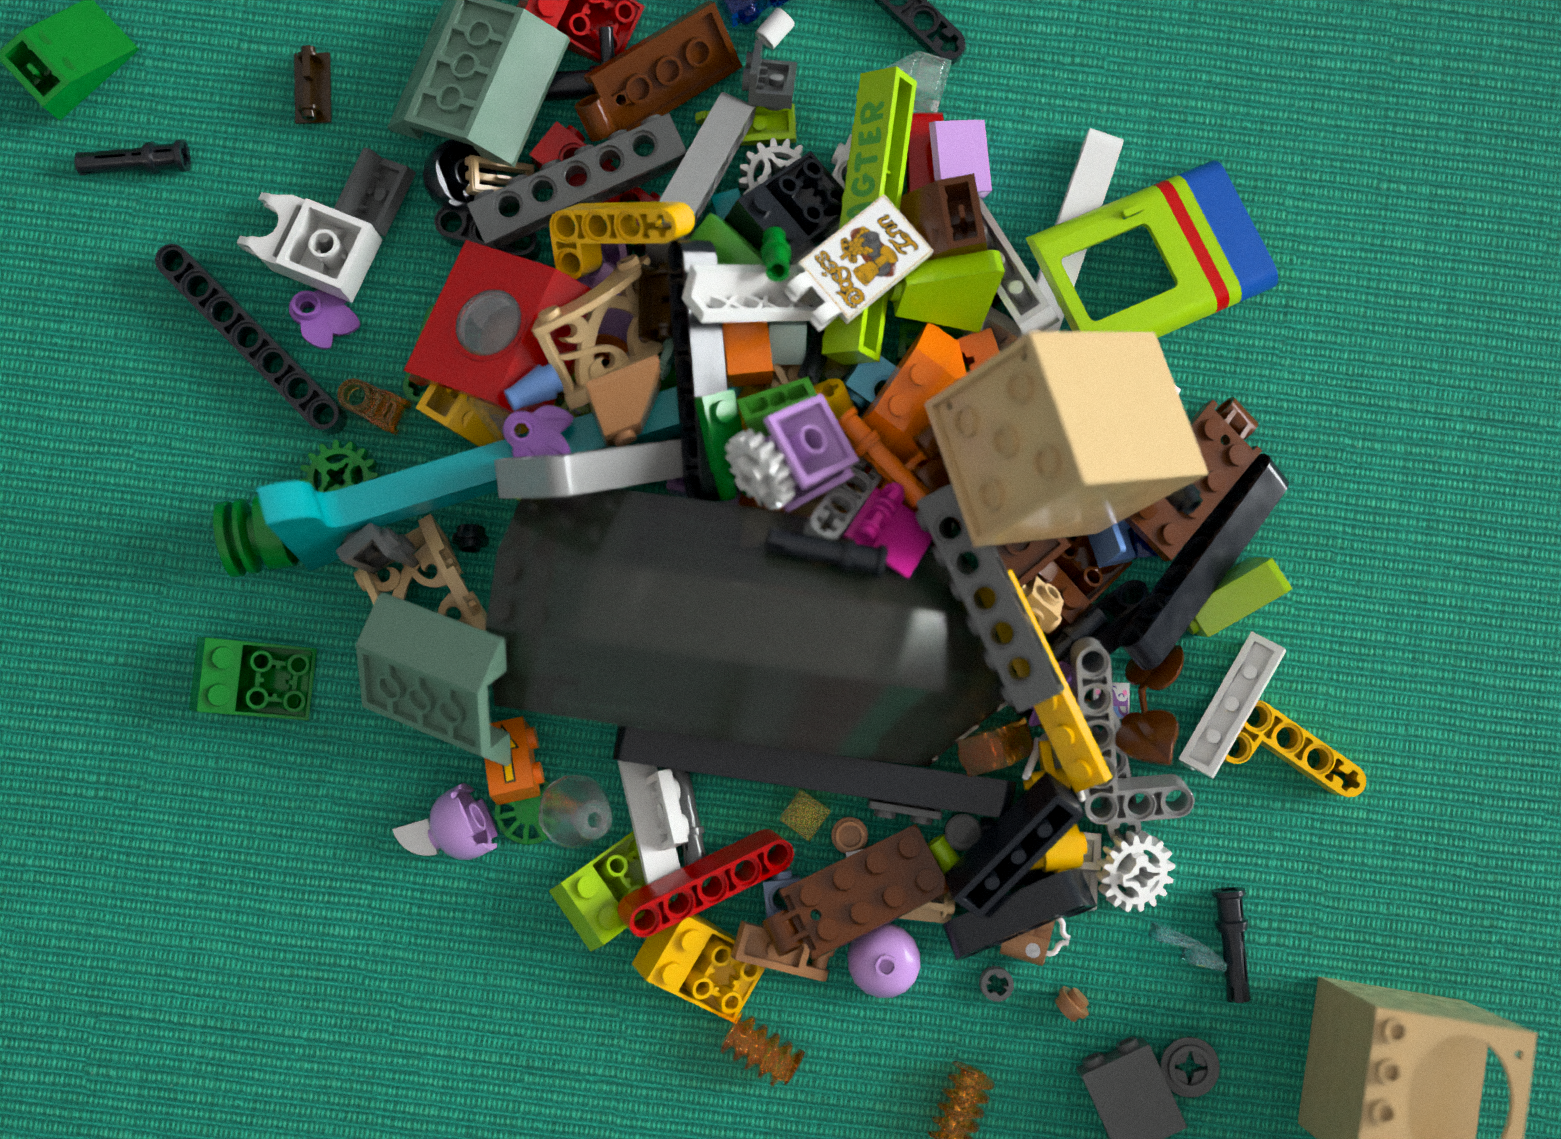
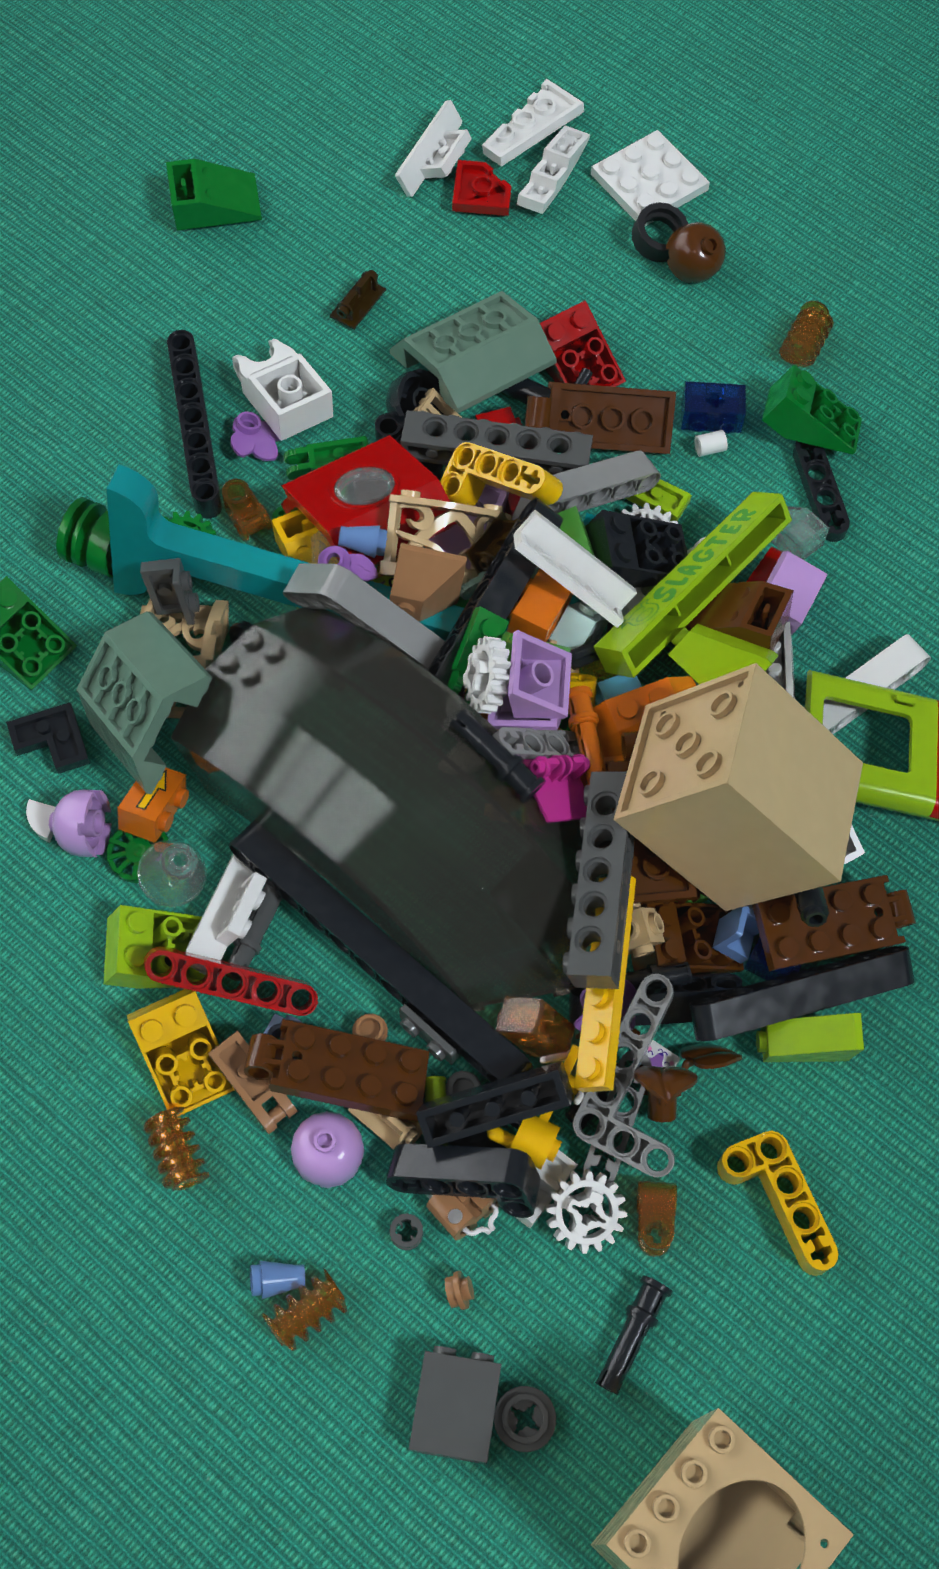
camera: 35 degrees right, 20 degrees down
black pin [74,139,191,176] -> none
dark grey bracket [334,147,416,237] -> none
dark grey bracket [742,40,797,111] -> none
green pin [761,226,791,282] -> none
clear yellow brick [779,788,831,842] -> none
tile [784,194,934,332] -> none
clear light blue slope [1148,922,1227,972] -> none
white fence [1179,631,1286,779] -> none
none -> black plate [6,702,90,774]
none -> medium blue cone [250,1260,305,1299]
none -> green hinge [283,436,369,480]
none -> clear orange piece [637,1181,677,1257]

